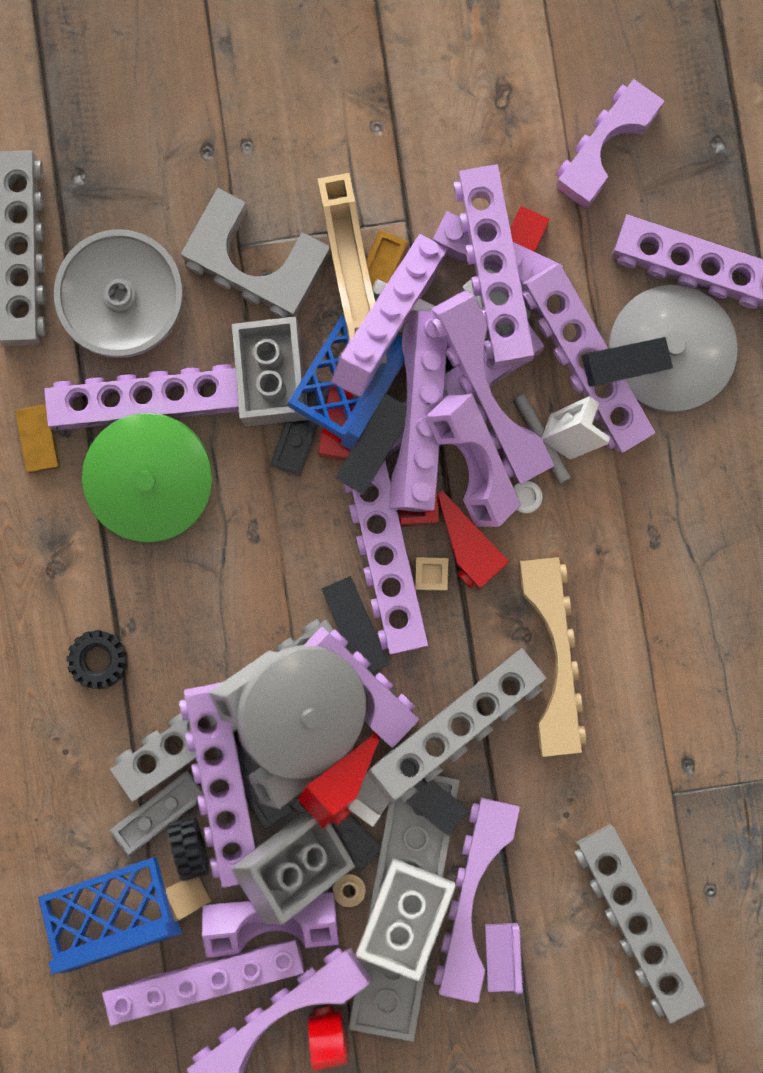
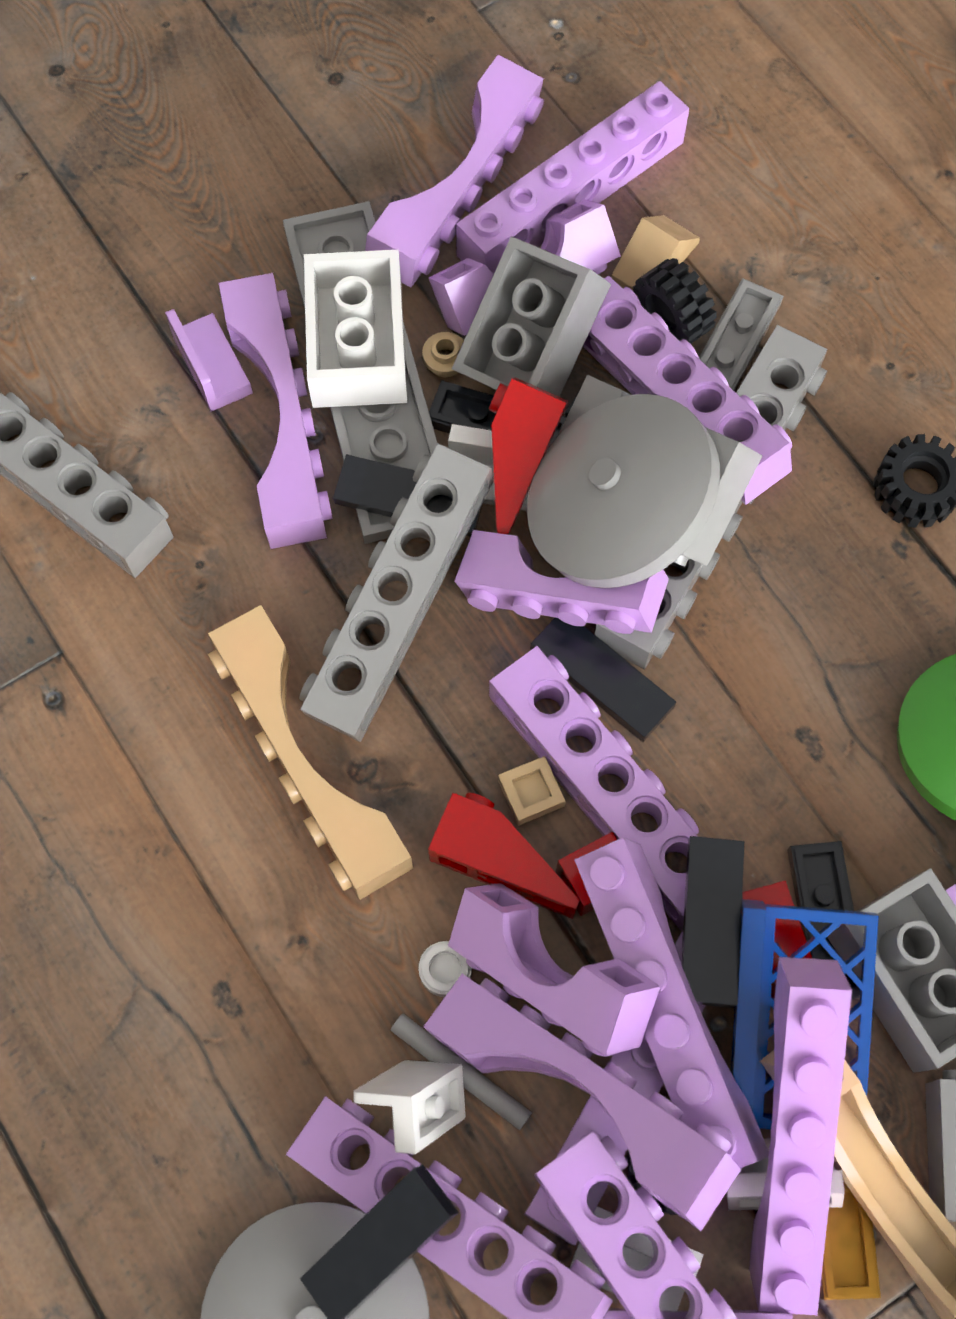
camera: 150 degrees right, 15 degrees down
blue fence [38,858,182,974] -> none
slope [307,1004,349,1071] -> none

